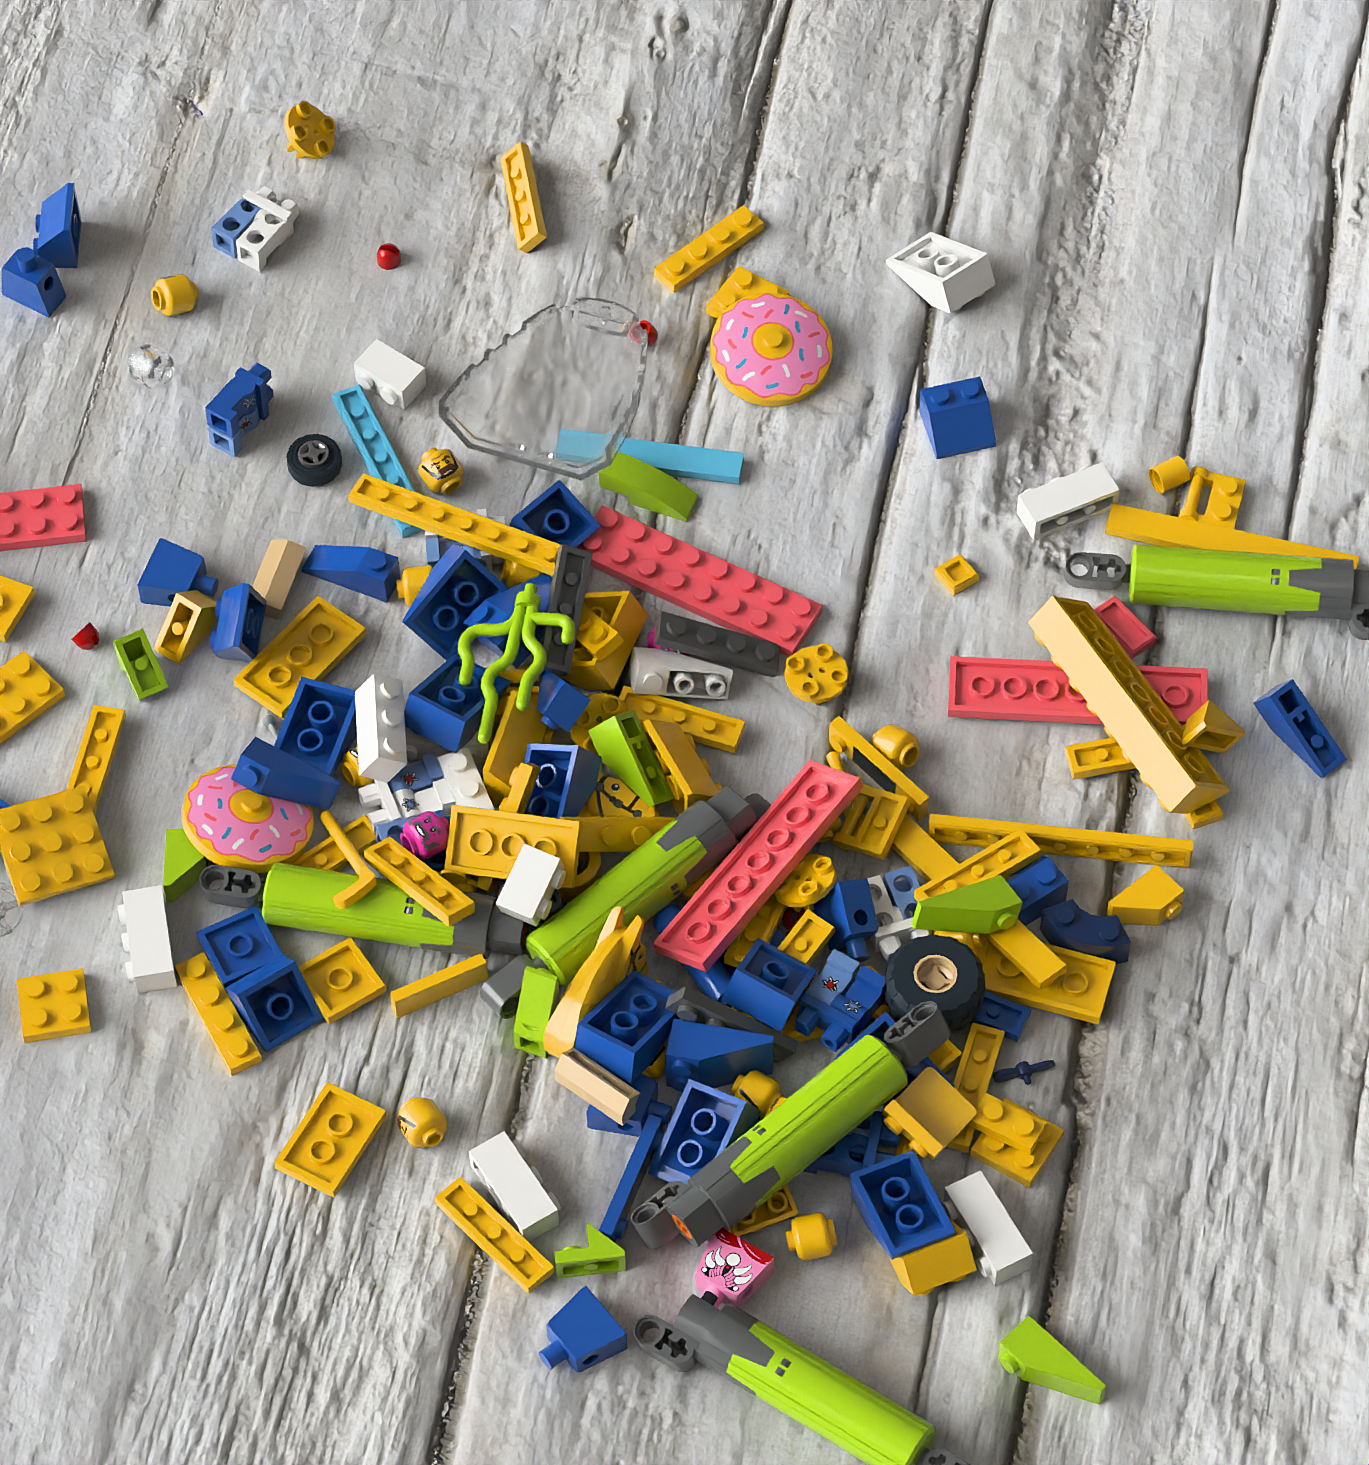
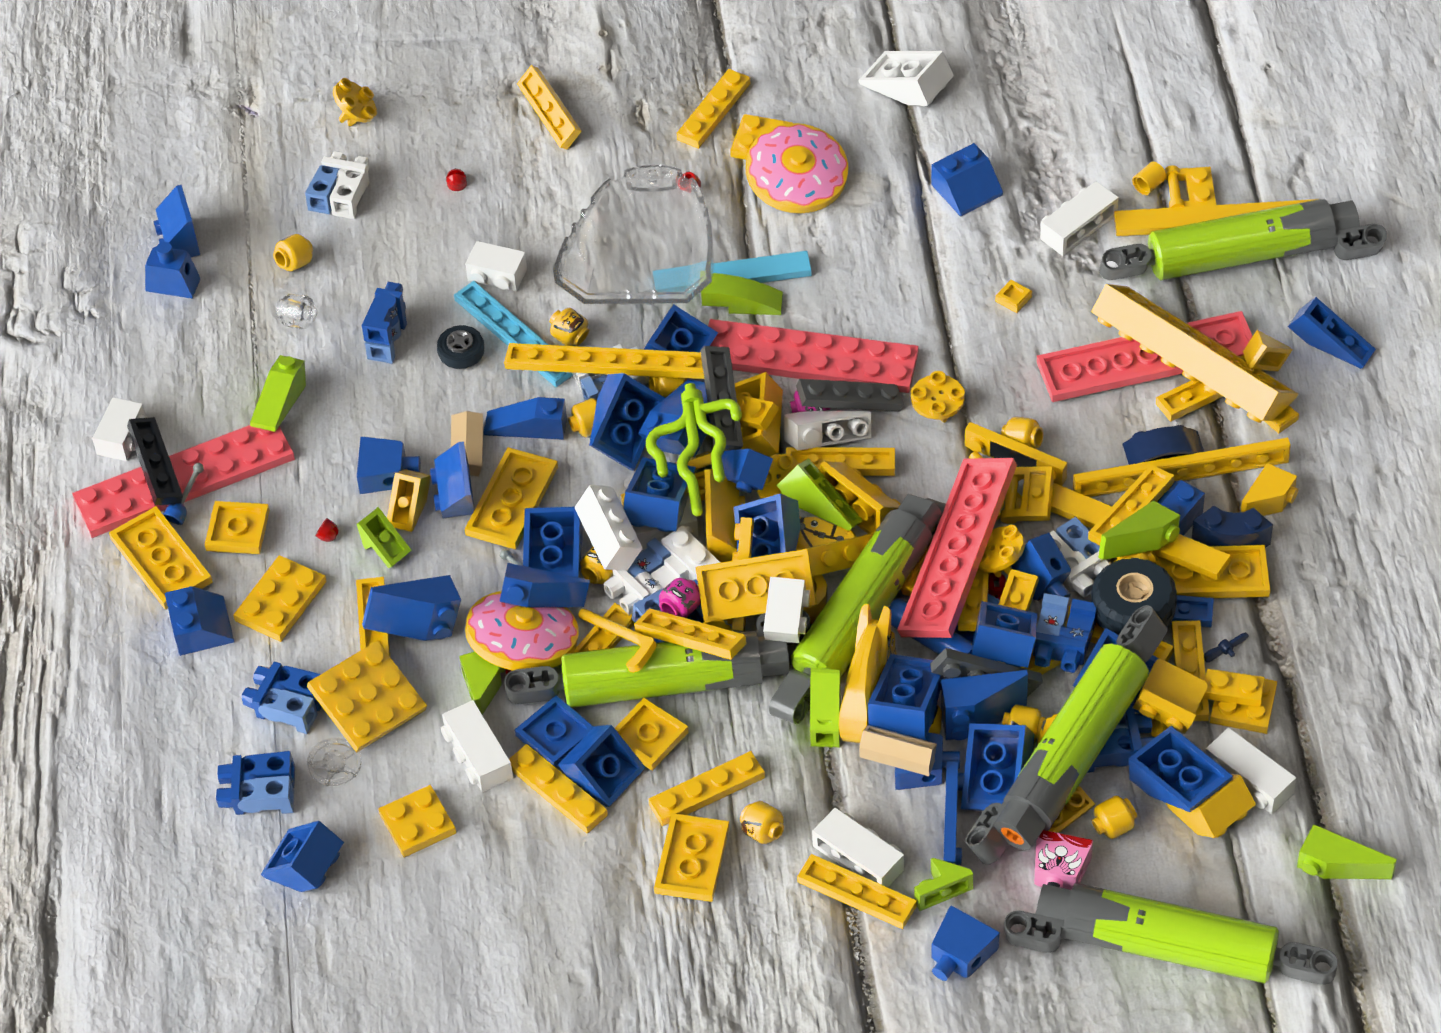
camera: 15 degrees left, 5 degrees down
yellow tile [390,954,488,1018] -> none
coral tile [1094,596,1157,659] -> none
none -> lime slope [250,355,306,432]
none -> blue slope [362,575,461,641]
none -> yellow plate [648,751,765,826]
none -> dark blue brick [1122,425,1204,465]

